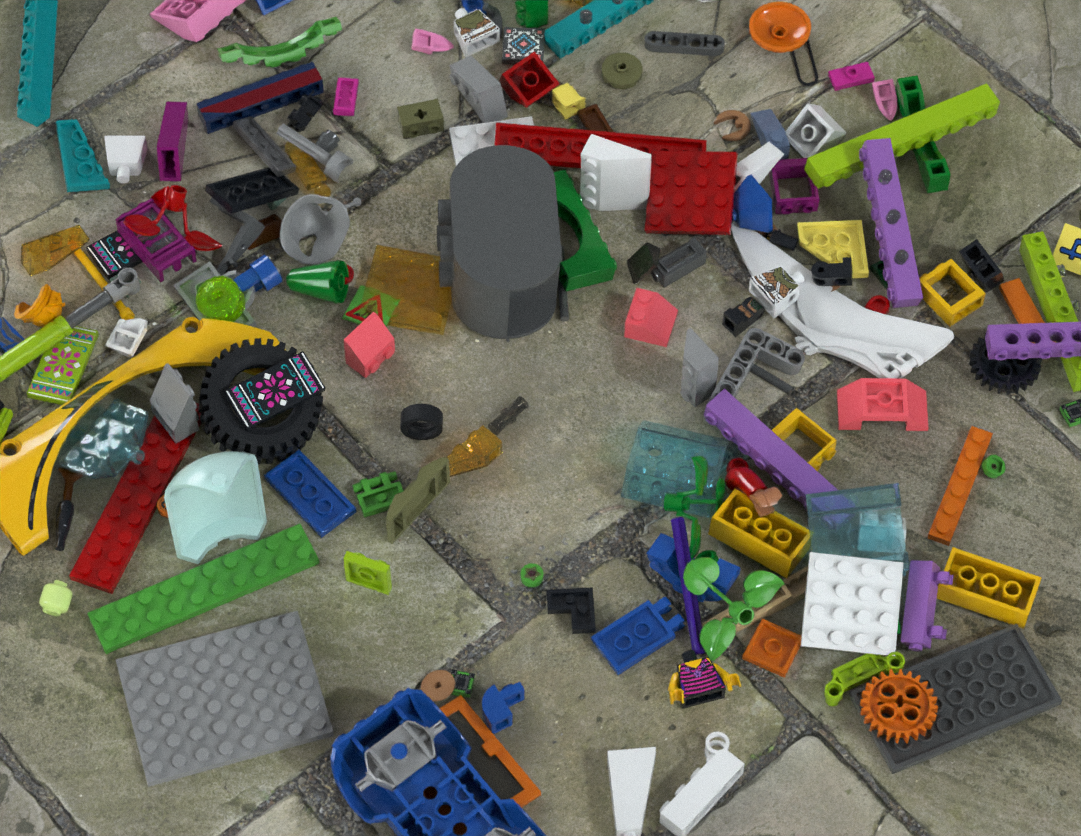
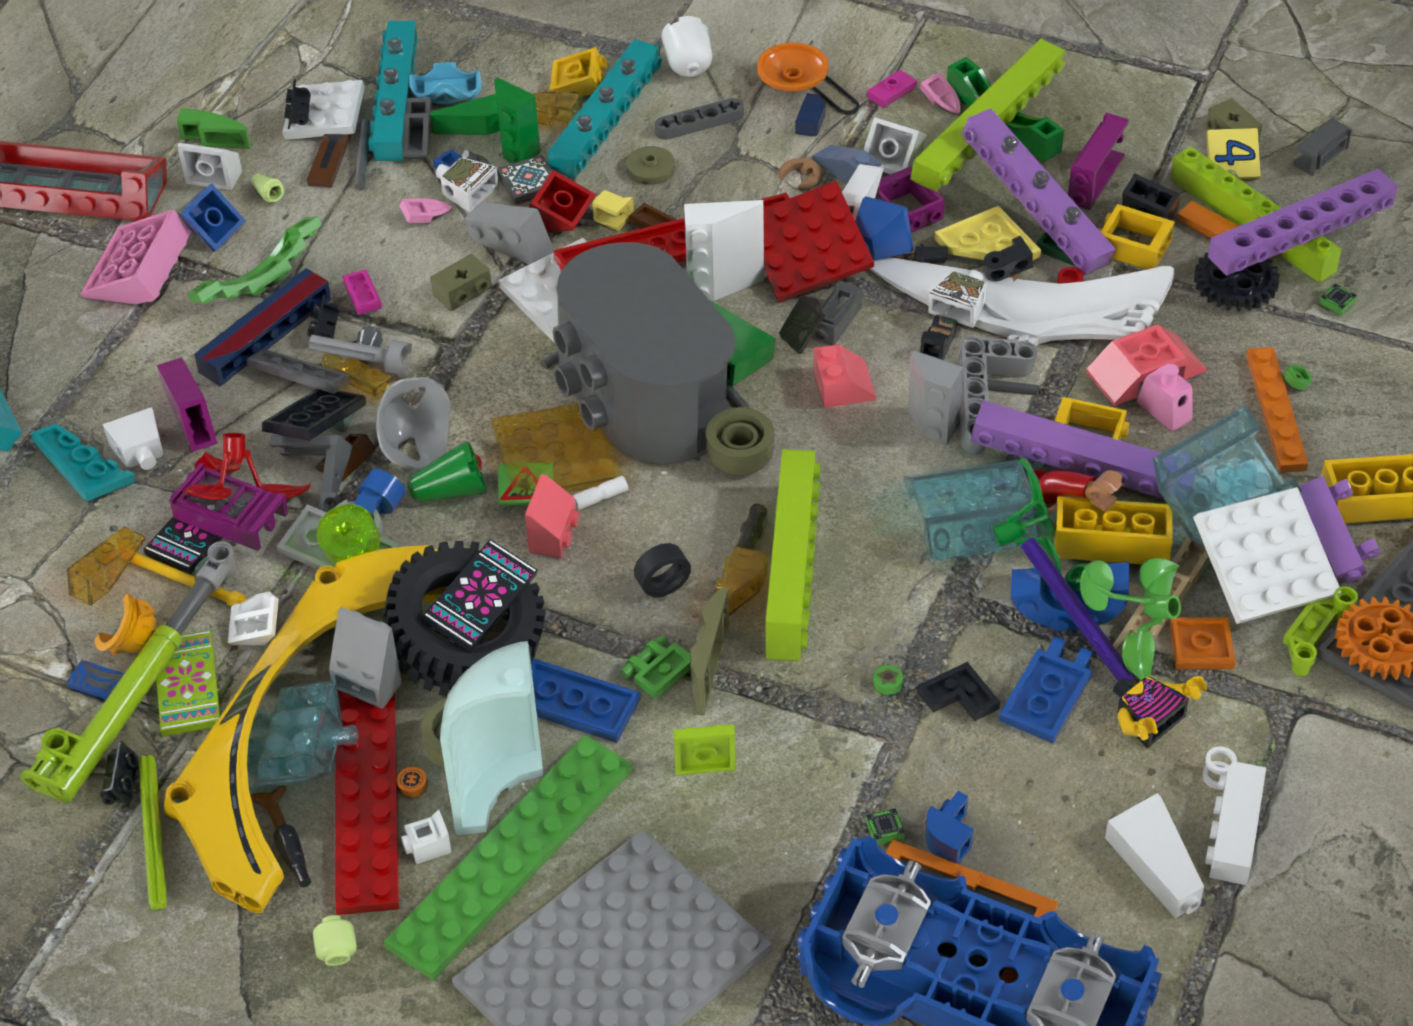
camera: 25 degrees left, 10 degrees down
medium nougat piece [421,670,455,702] -> none
none -> white window [401,809,452,864]
none -> white piece [572,476,628,511]
none -> olive piece [706,407,774,476]
none -> lime brick [766,449,821,661]
none -> dark blue piece [795,93,826,136]
none -> magenta door [1068,112,1129,210]
none -> bright pink torso [1137,364,1193,432]

